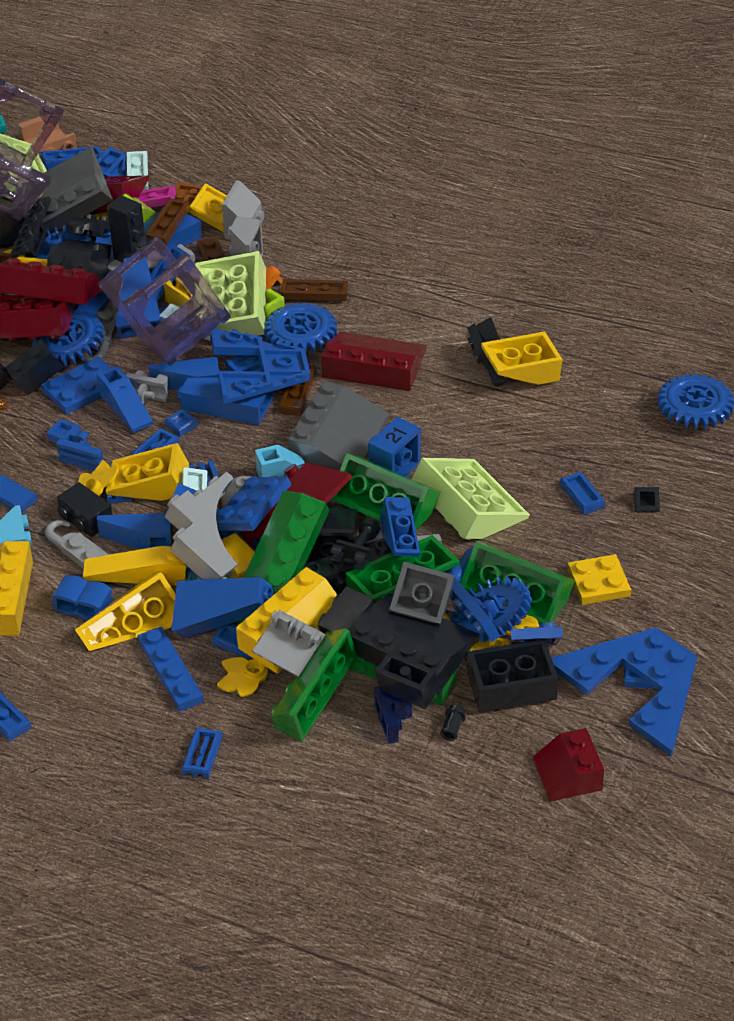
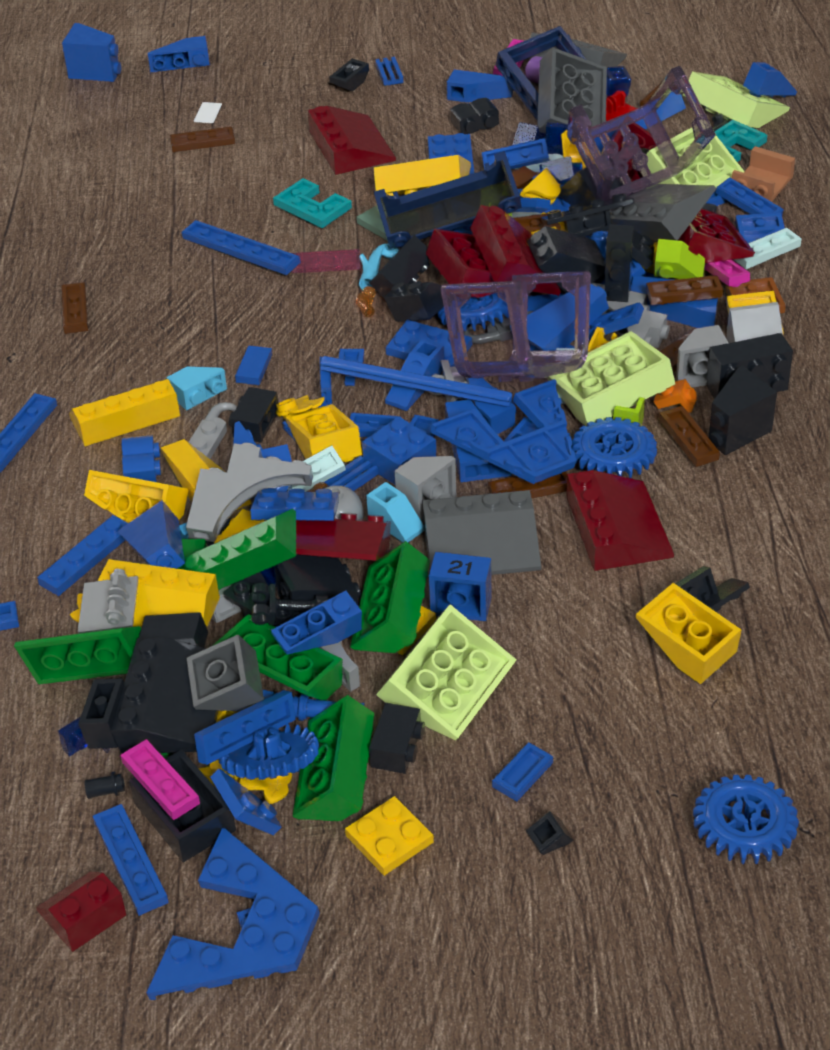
camera: 65 degrees right, 0 degrees up
none -> blue plate [93,804,169,916]
none -> dark pink plate [121,739,200,820]
none -> blue axle [320,356,513,407]
none -> blue brick [362,416,436,485]
none -> black brick [369,703,425,774]
none -> light grey slope [395,456,456,523]
none -> black brick [706,333,793,399]
none -> black slope [708,365,777,455]

